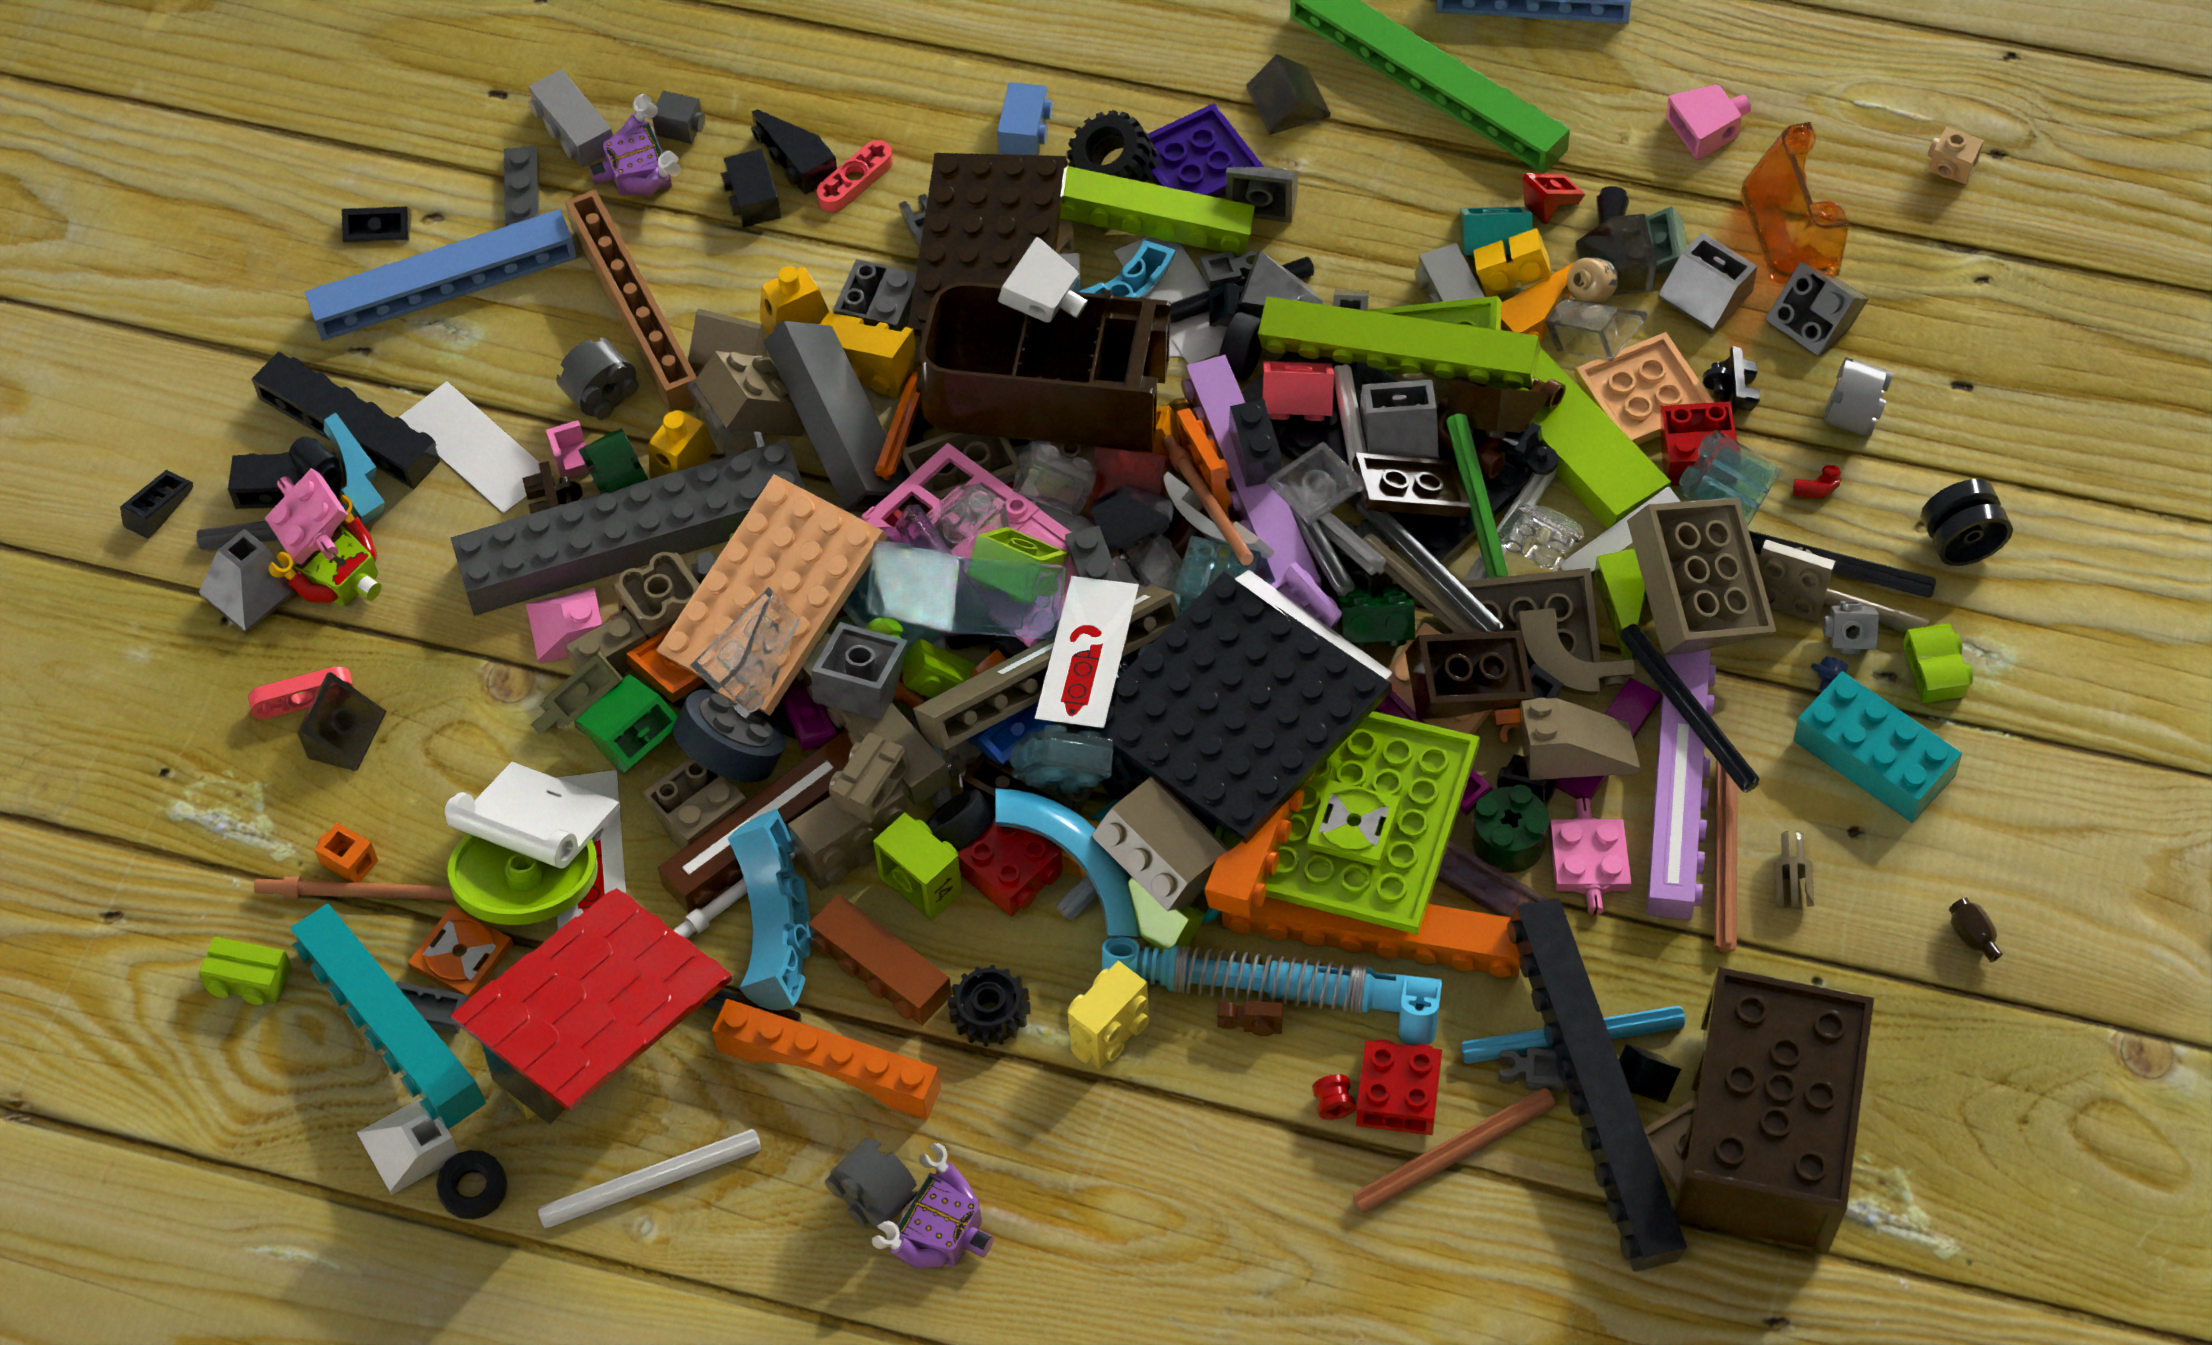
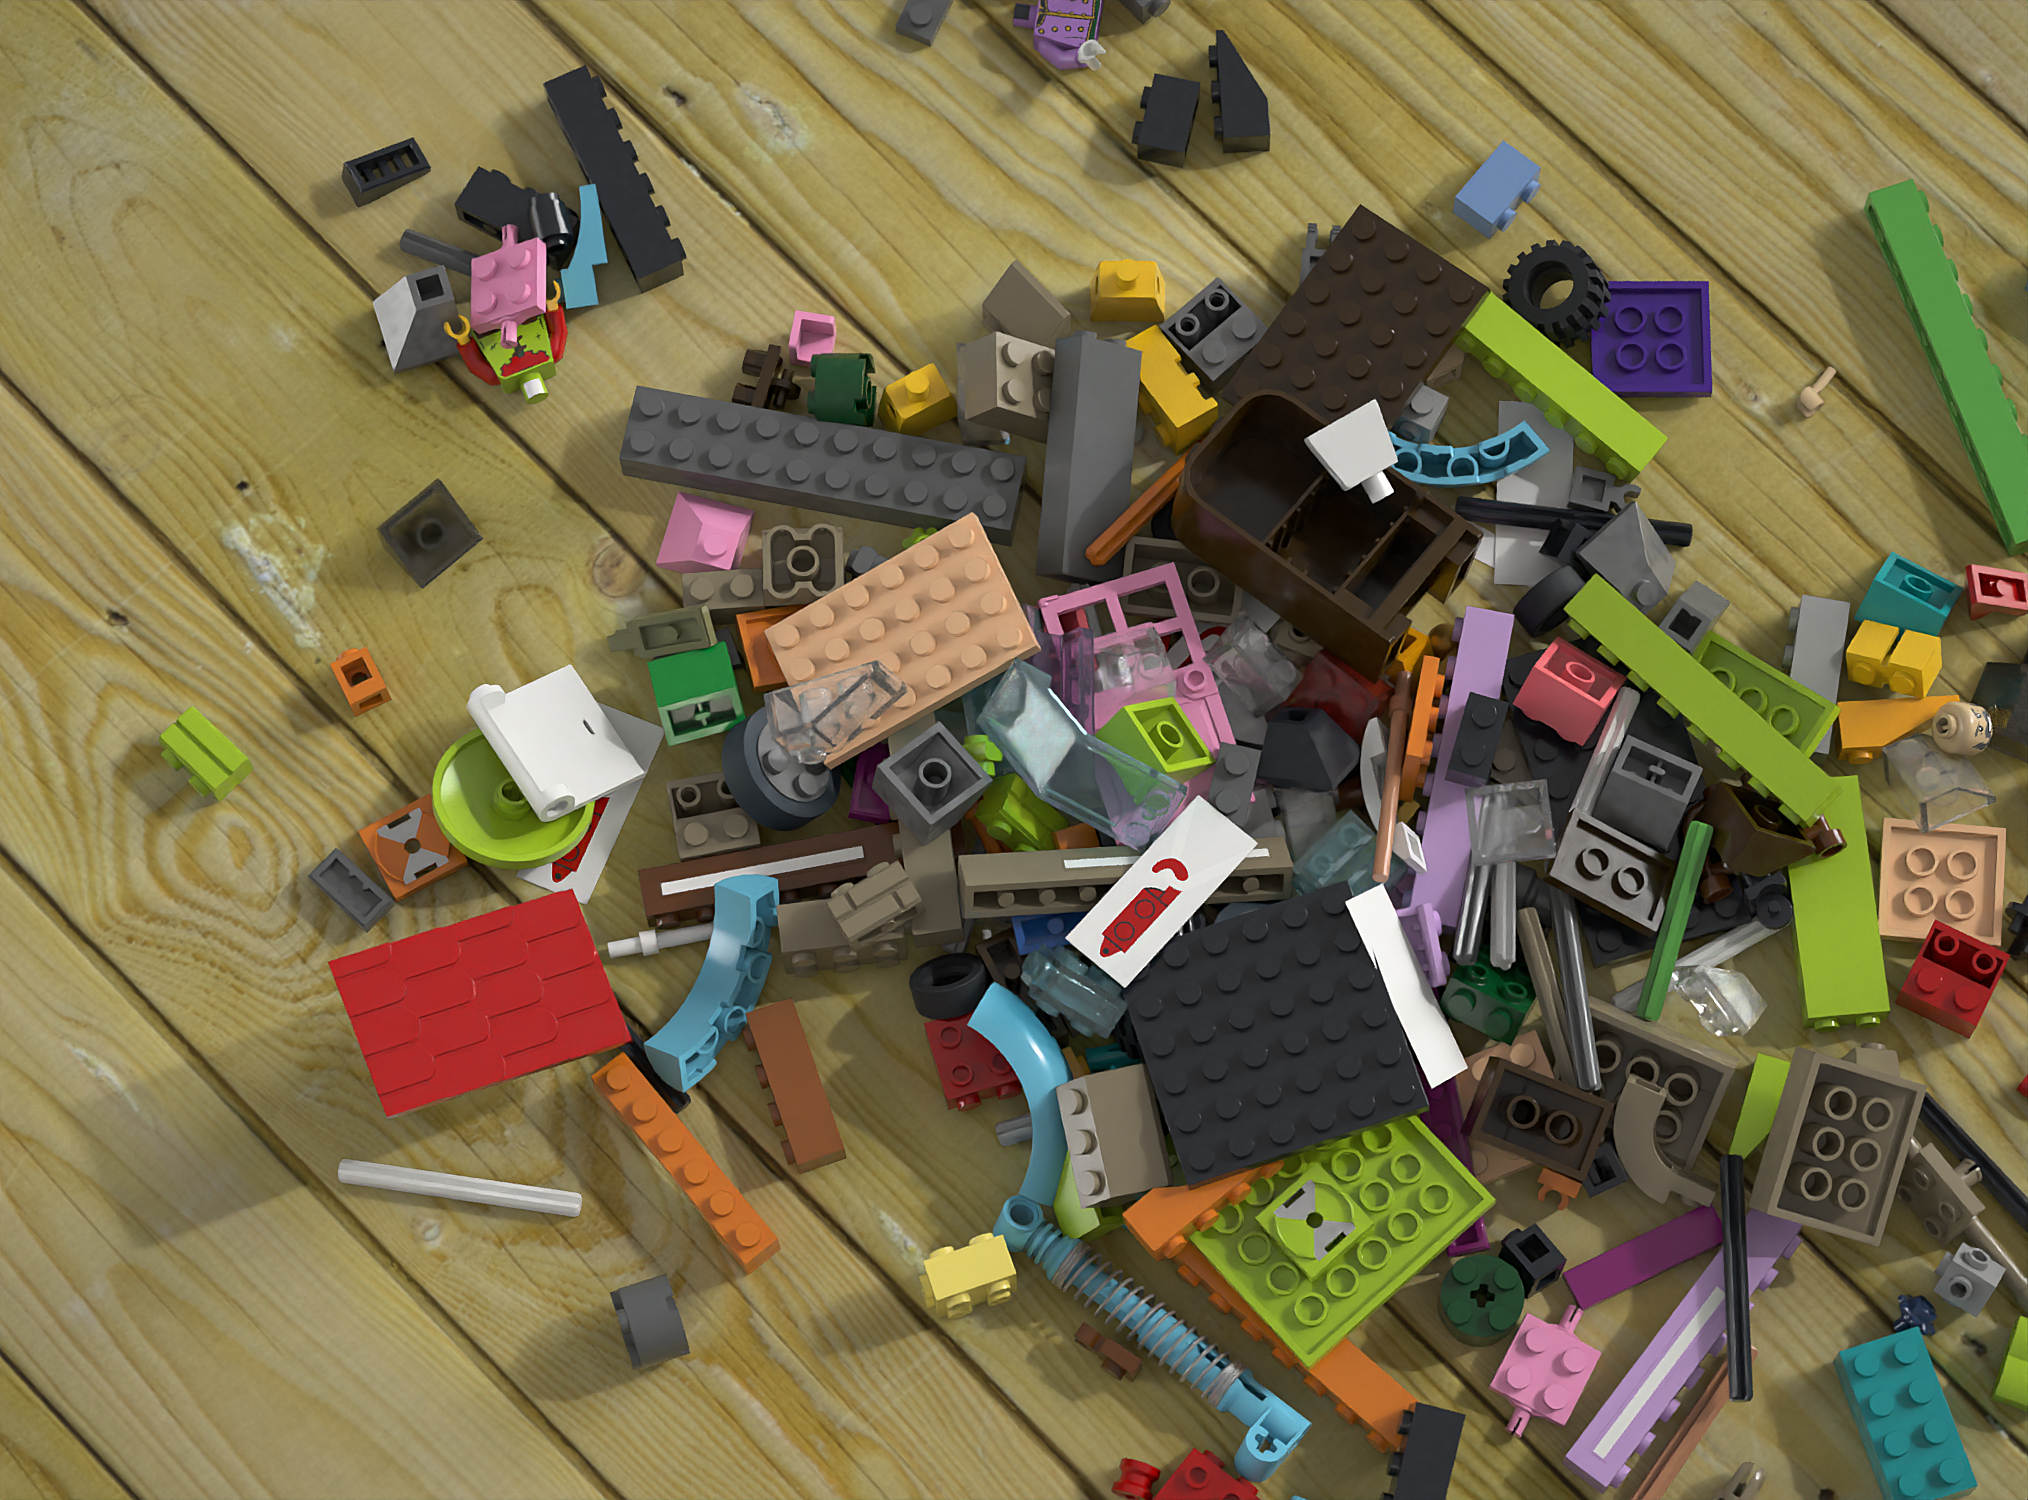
camera: 30 degrees right, 15 degrees up
coral beam [248,666,354,719] -> none
nougat bar [254,876,455,901] -> none
teal brick [290,903,487,1130] -> none
medium blue brick [304,209,577,341] -> none
white slope [357,1098,459,1195] -> none
white sticker [399,381,553,513] -> none
black tyre [436,1150,507,1220] -> none
dark grey brick [556,337,639,420] -> none
medium nougat brick [565,189,702,413] -> none
coral beam [817,140,893,212] -> none
medium lavender torso [872,1143,994,1269] -> none
lime brick [873,812,963,921] -> none
black gear [948,965,1031,1047] -> none
flat silver slope [1226,167,1298,223] -> none
clear smoke slope [1246,54,1330,135] -> none
plate [1436,841,1549,918] -> none
dark tan slope [1519,698,1640,780] -> none
white sticker [1560,487,1681,572] -> none
clear light blue brick [1679,430,1782,527] -> none
none -> tan hand [1796,367,1836,418]

